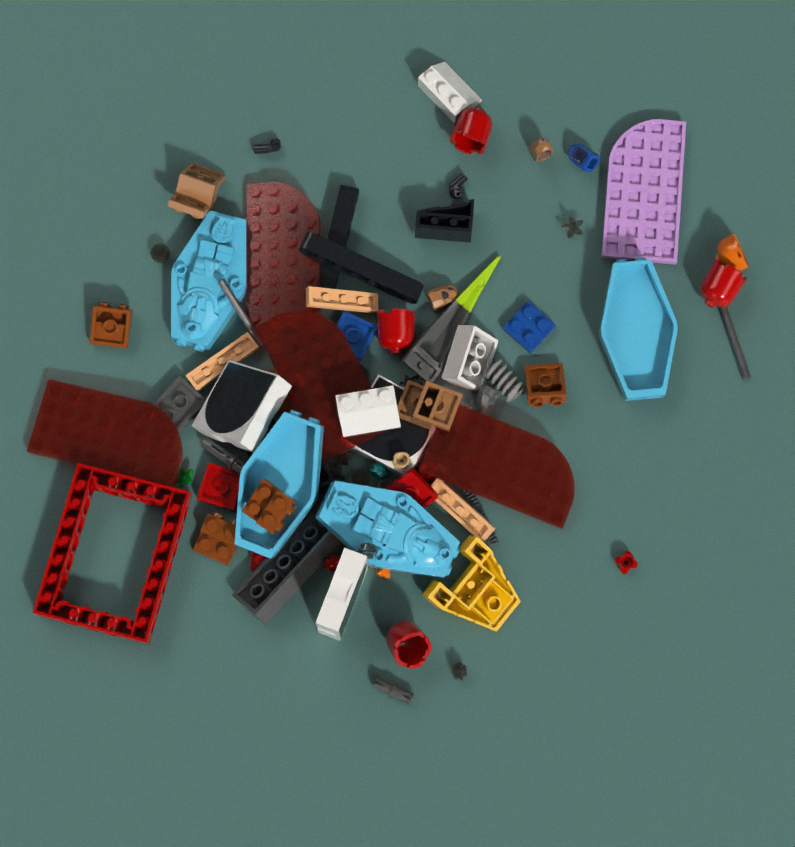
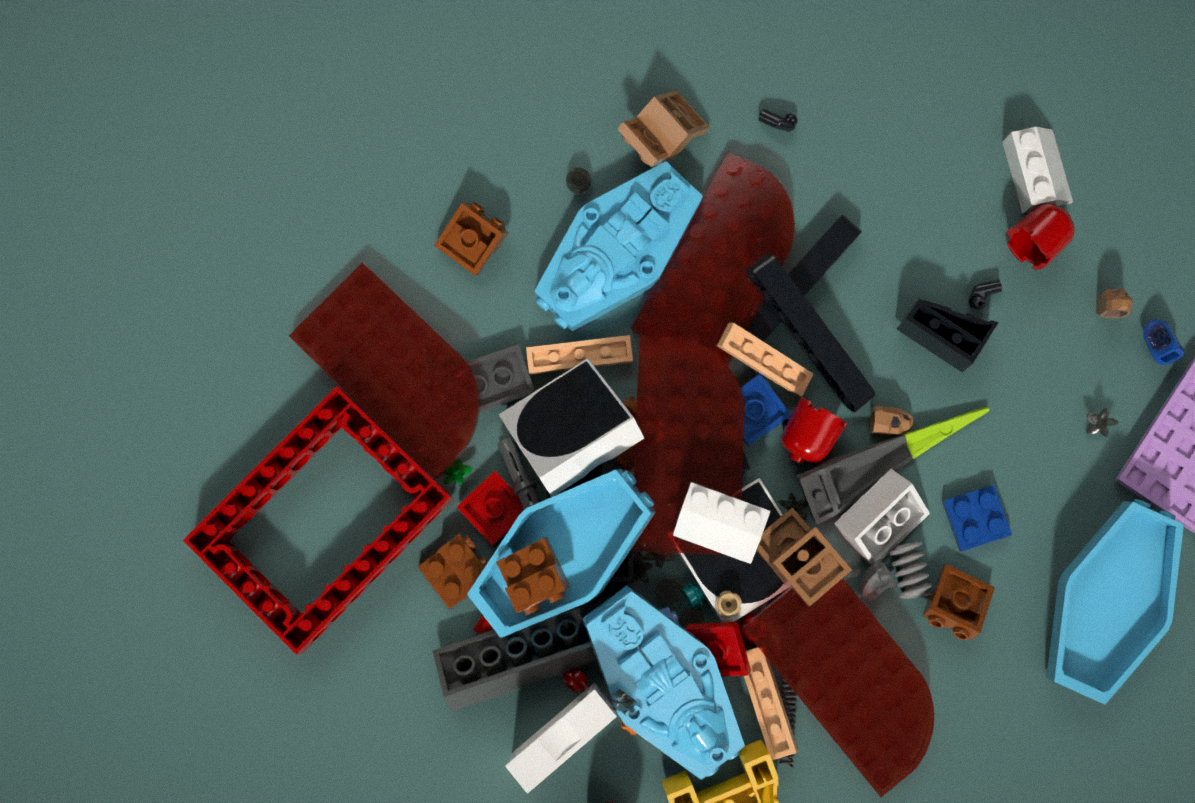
camera: 30 degrees right, 5 degrees up
flat silver bar [218,279,265,346] -> none

